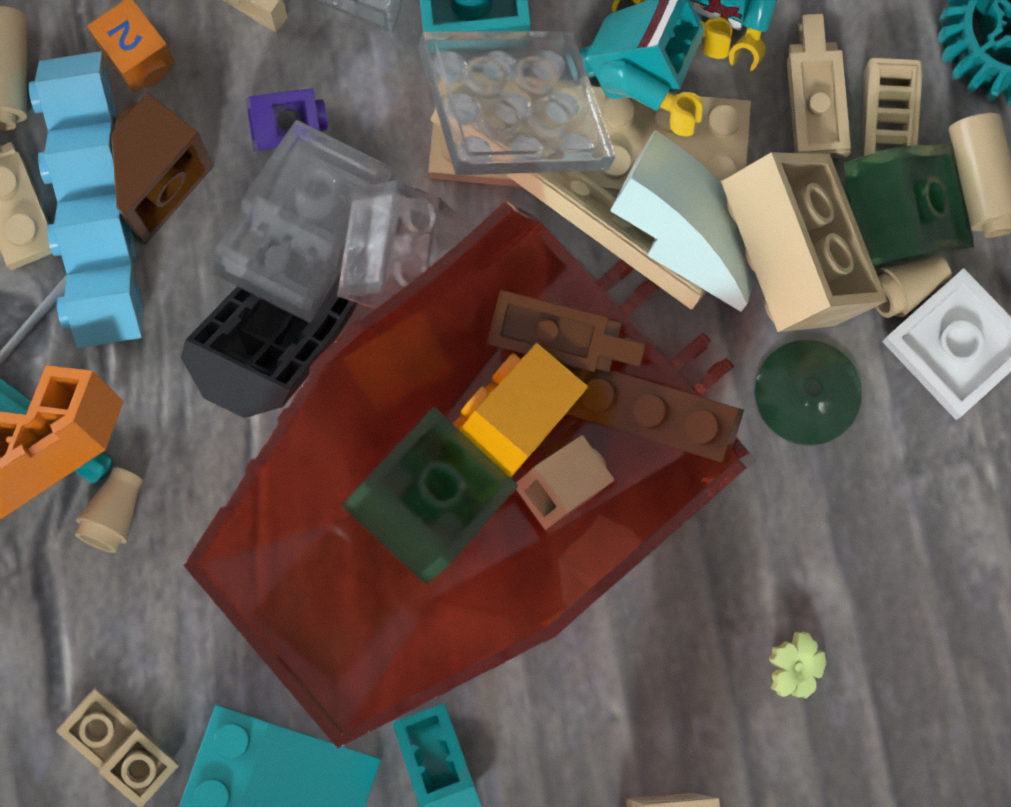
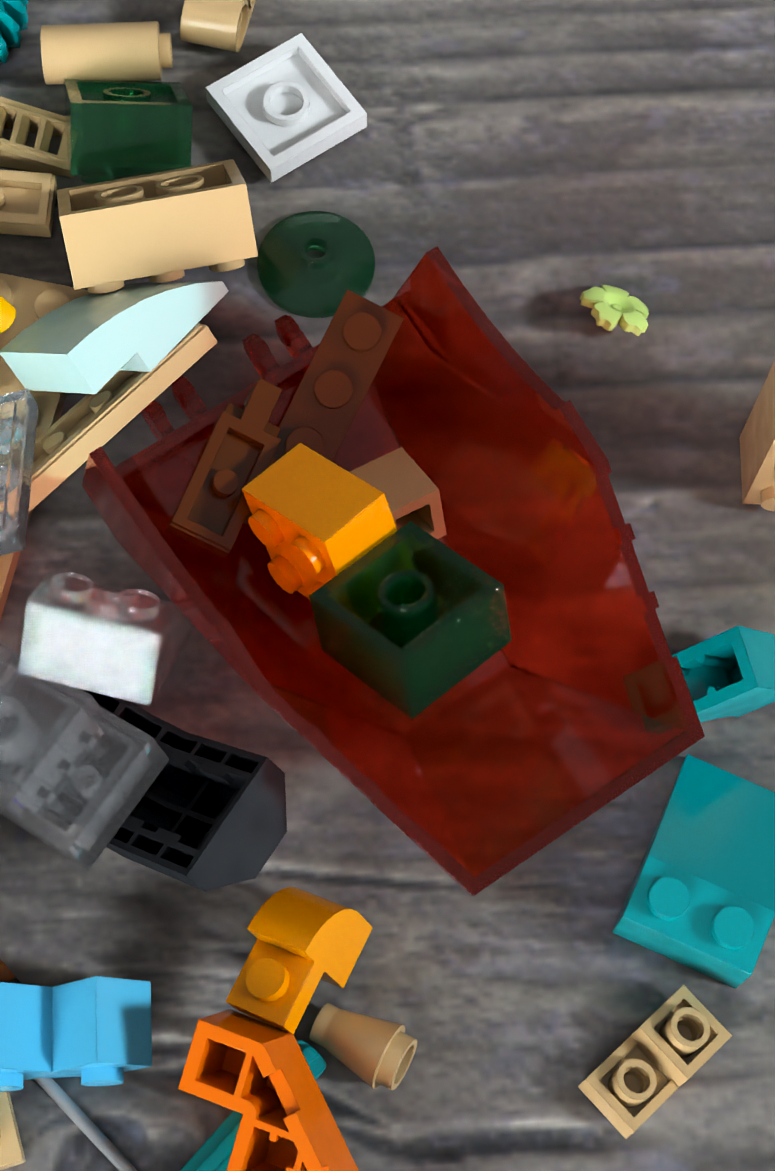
camera: 85 degrees left, 10 degrees down
tan cone [875,254,952,318] -> none
none -> light orange brick [225,887,373,1035]

